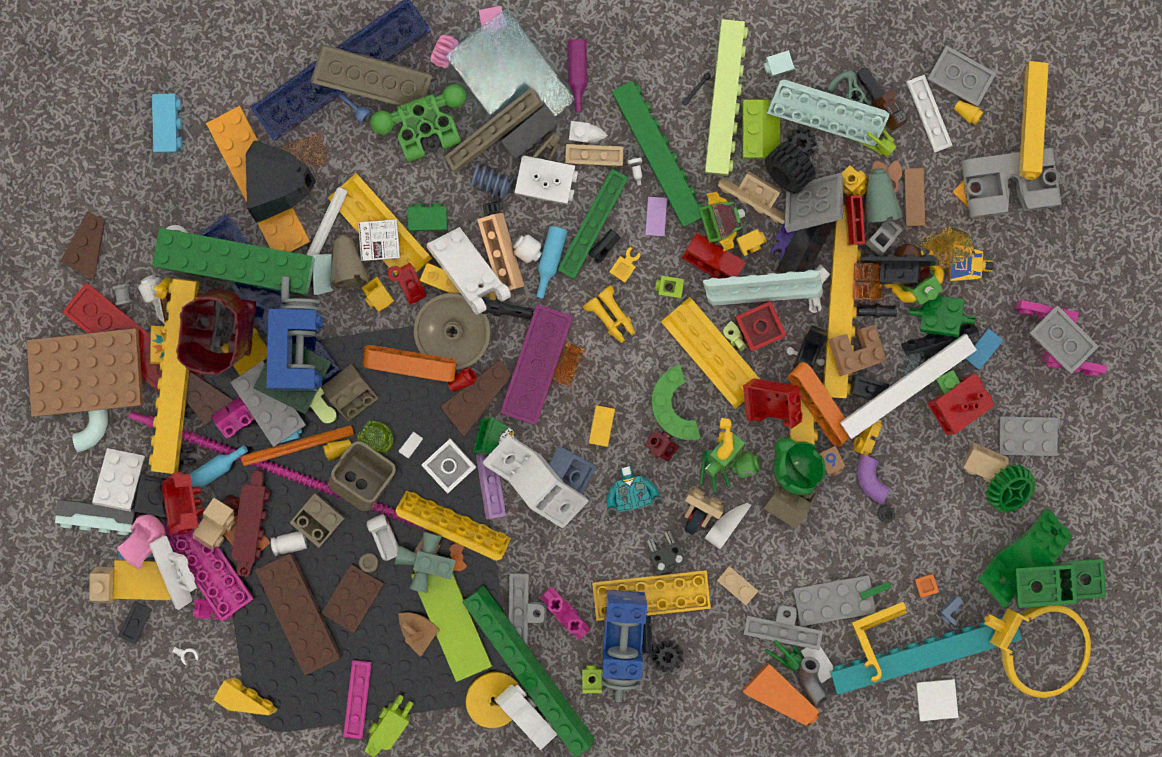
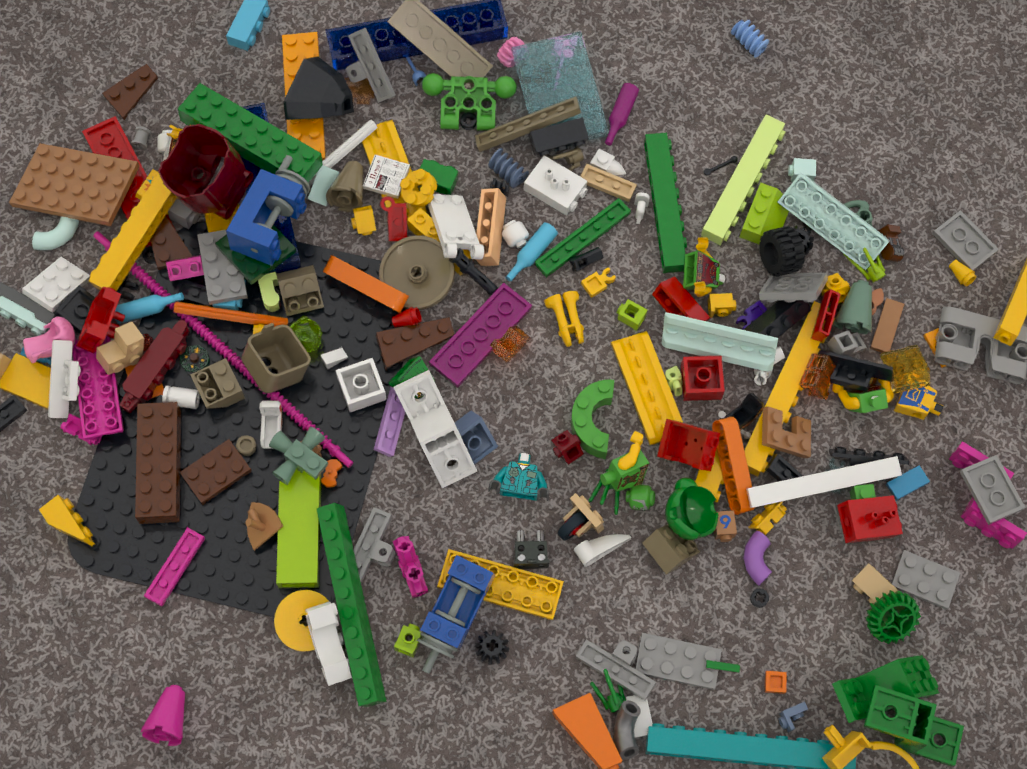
camera: 20 degrees right, 20 degrees down
white piece [172,647,199,665] -> none
lime hinge [365,695,413,757] -> none
yellow plate [395,491,511,561] -> none
yellow brick [589,405,615,447] -> none
black axle [642,615,653,653] -> none
lavender tile [645,197,667,237] -> none
tan plate [717,566,758,605] -> none
tan bracket [718,171,785,224] -> none
yellow hinge [852,602,907,682] -> none
black bar [857,67,885,102] -> none
black pin [857,303,897,318] -> none
white tile [906,74,953,153] -> none
green plate [909,296,976,337] -> none
none -> piece [180,345,209,372]
none -> light grey plate [346,28,396,103]
none -> yellow plate [400,169,437,207]

